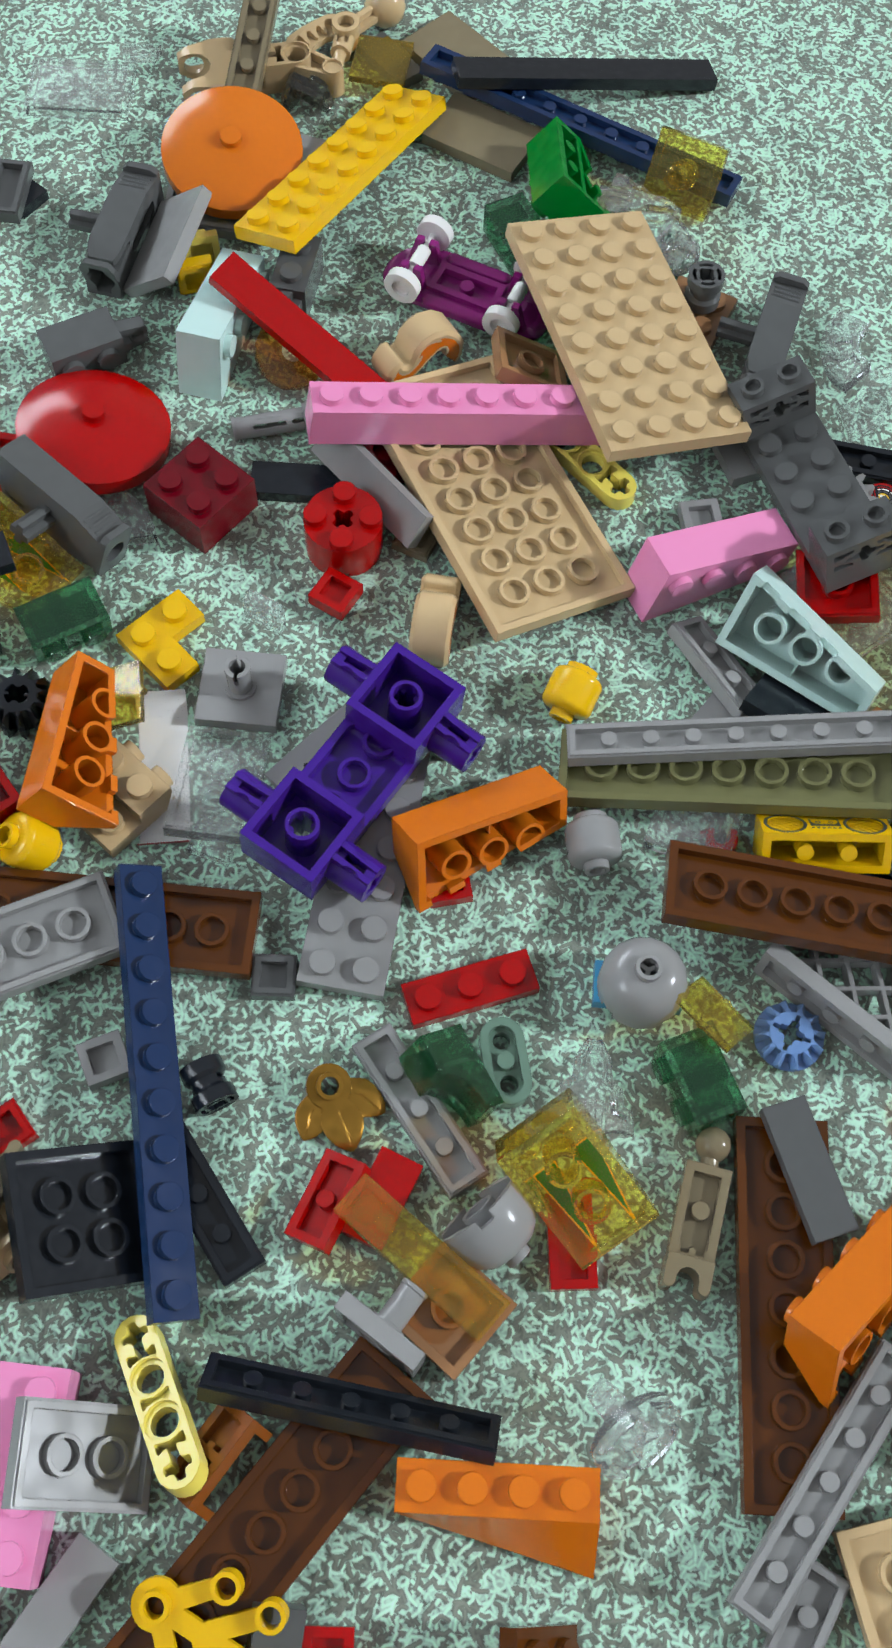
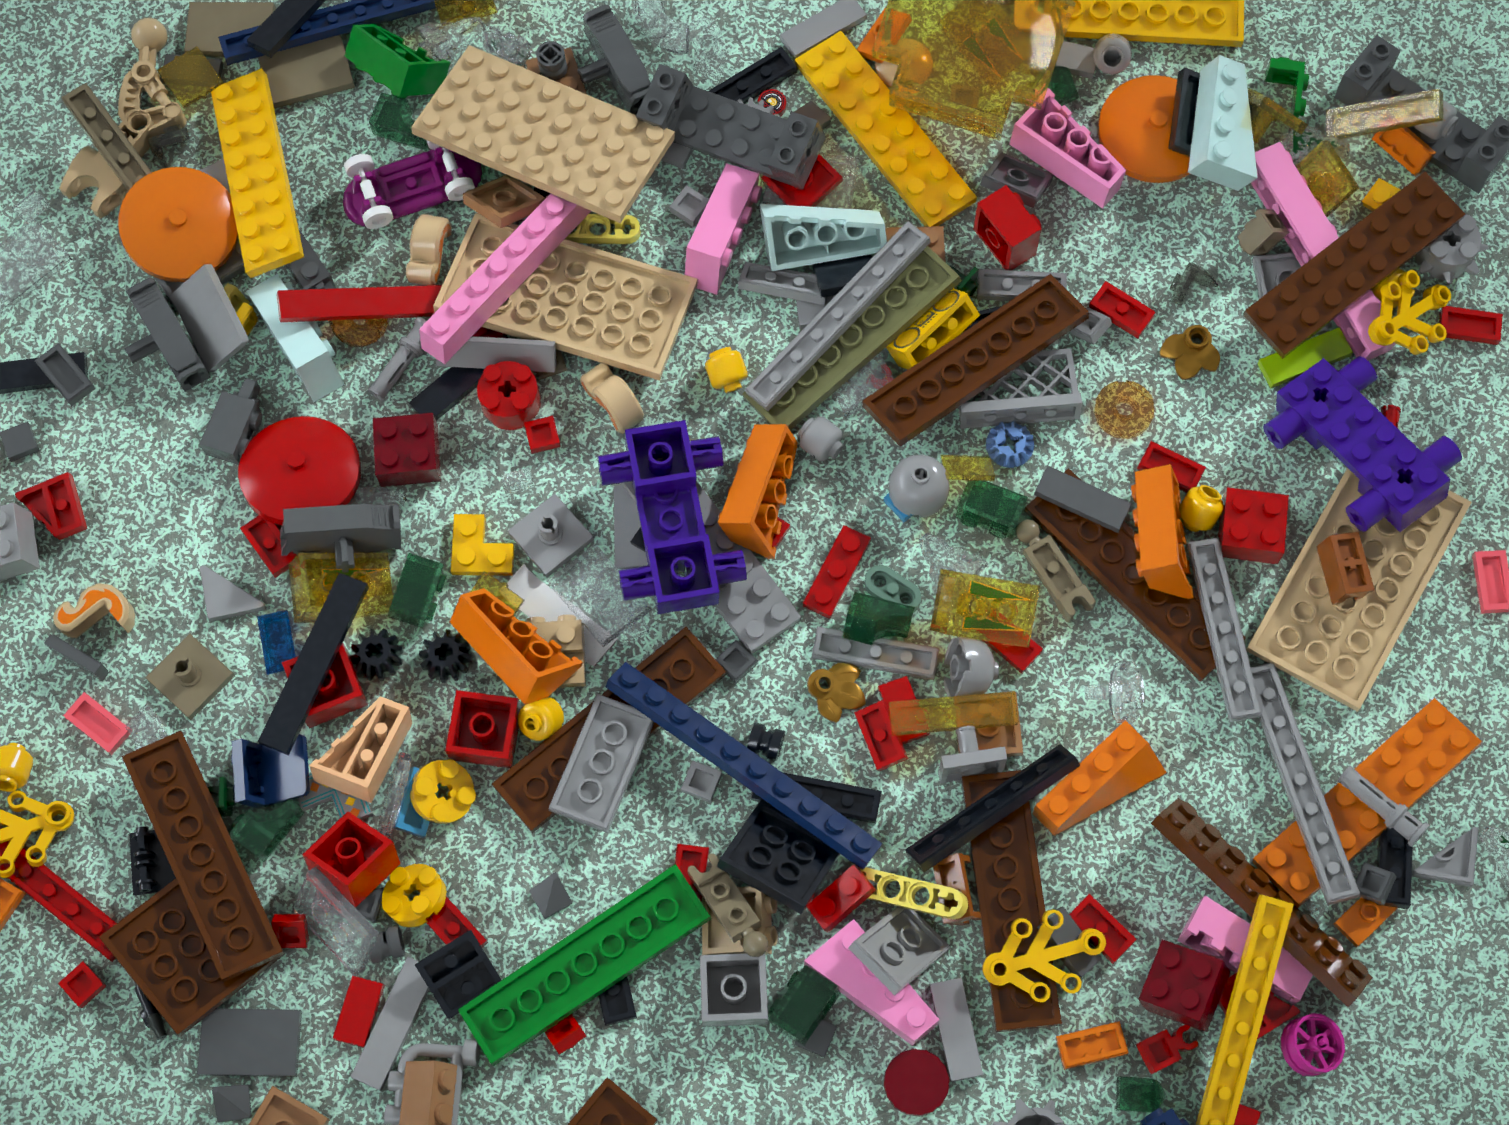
camera: 40 degrees left, 5 degrees up
none -> red plate [807,864,876,933]

